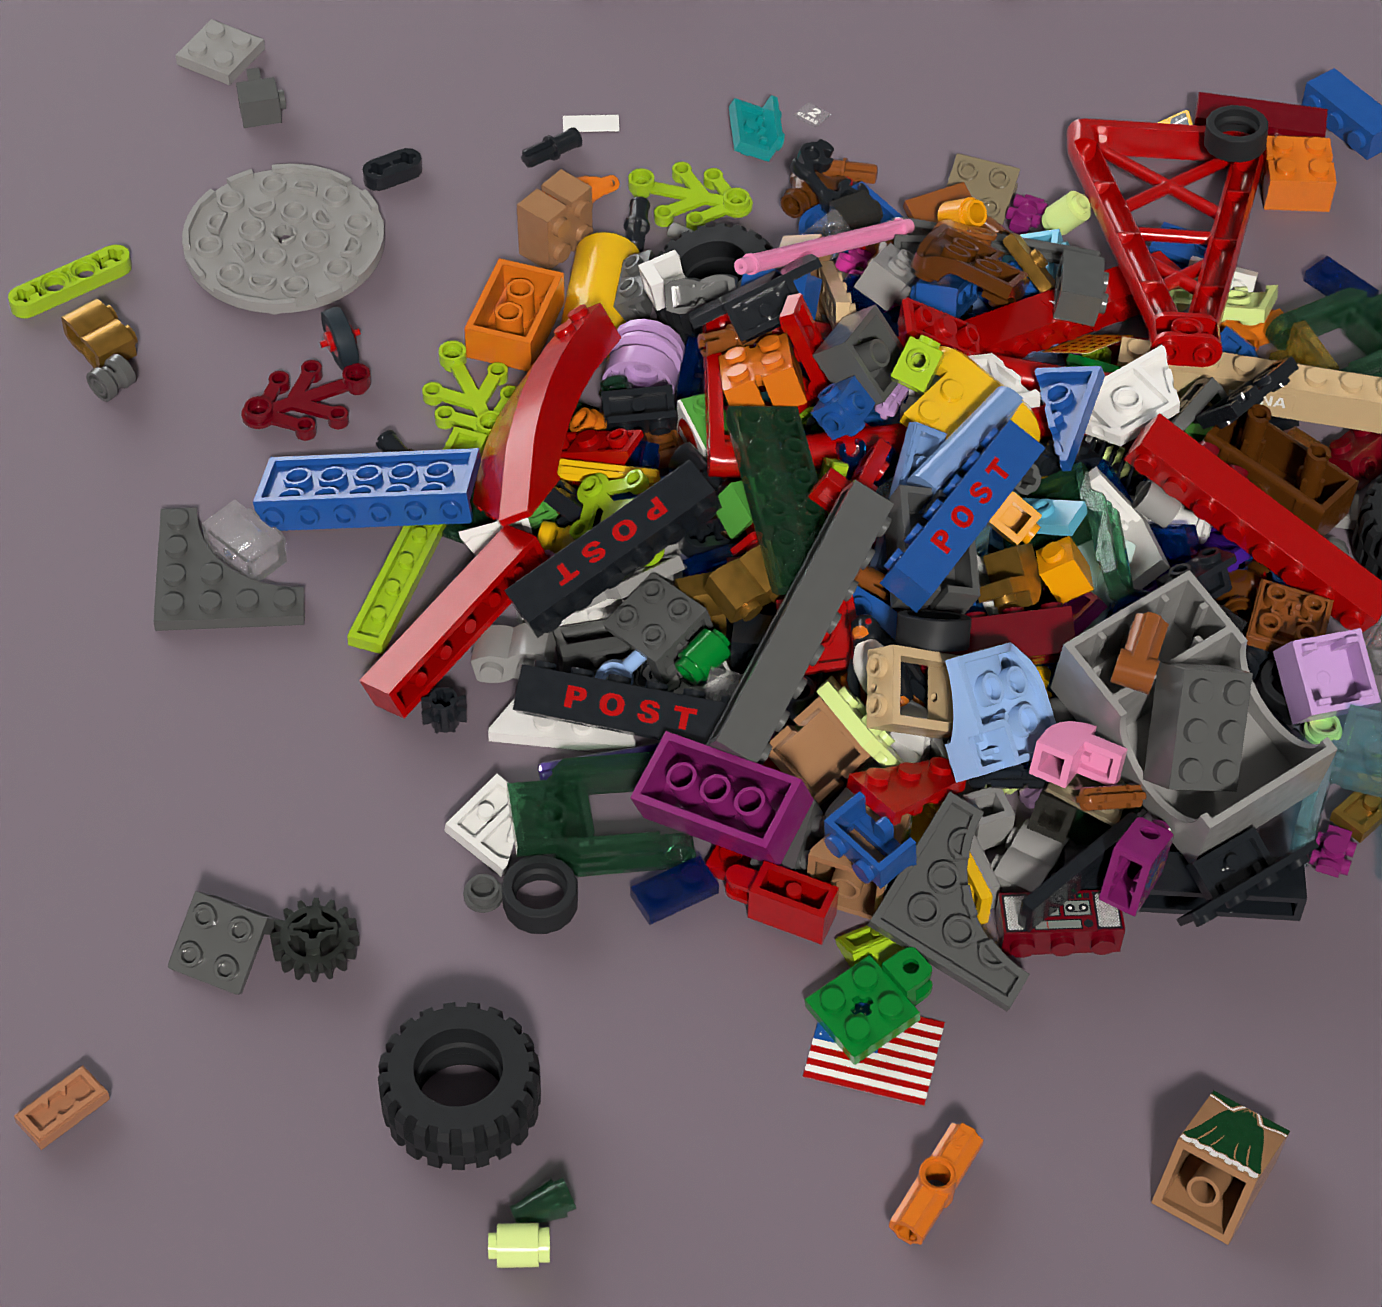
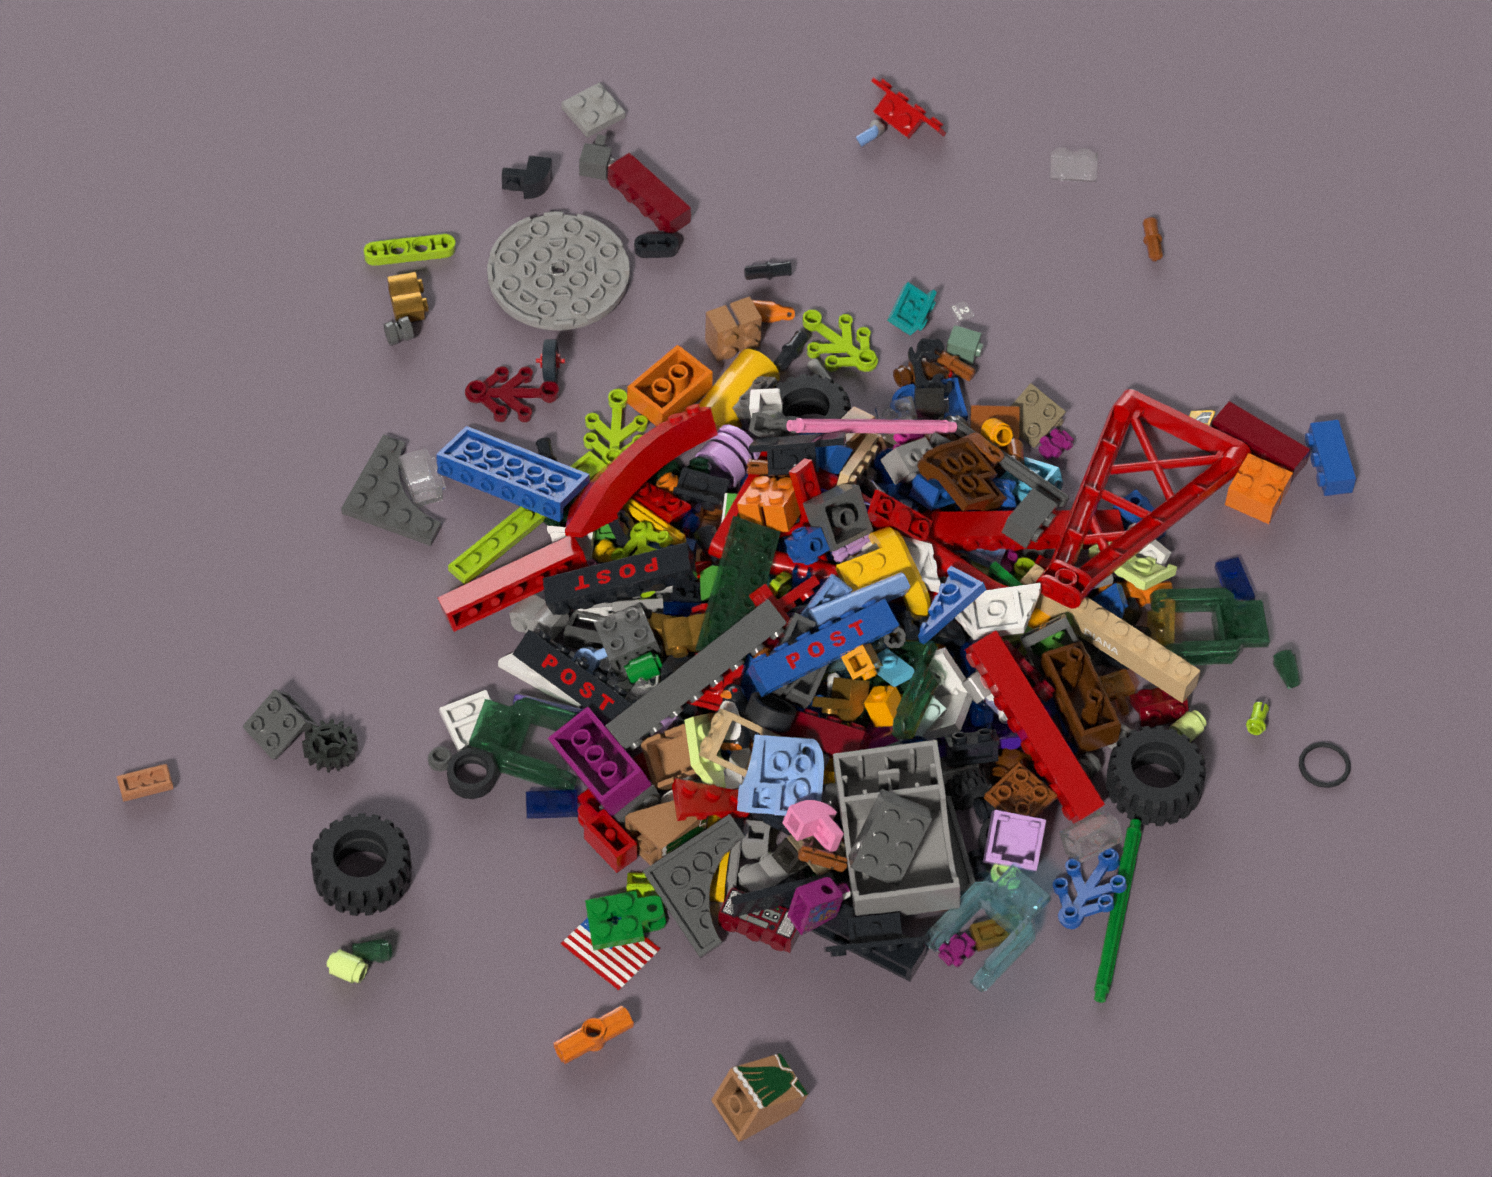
camera: 25 degrees right, 5 degrees up
black gear [421,686,467,734] -> none
white sticker [563,115,619,132] -> none
blue window [824,791,917,889] -> none
lime brick [890,335,944,395] -> none
pearl gold plate [1002,233,1055,293] -> none
yellowish green brick [1042,191,1091,235] -> none
sticker [1042,335,1133,354] -> none
dark orange piece [1110,612,1169,695] -> none
black wing [1196,356,1299,429] -> none
black tyre [1204,105,1269,162] -> none
none -> black brick [501,155,552,199]
none -> dark red brick [608,152,691,234]
none -> sand green brick [946,325,984,365]

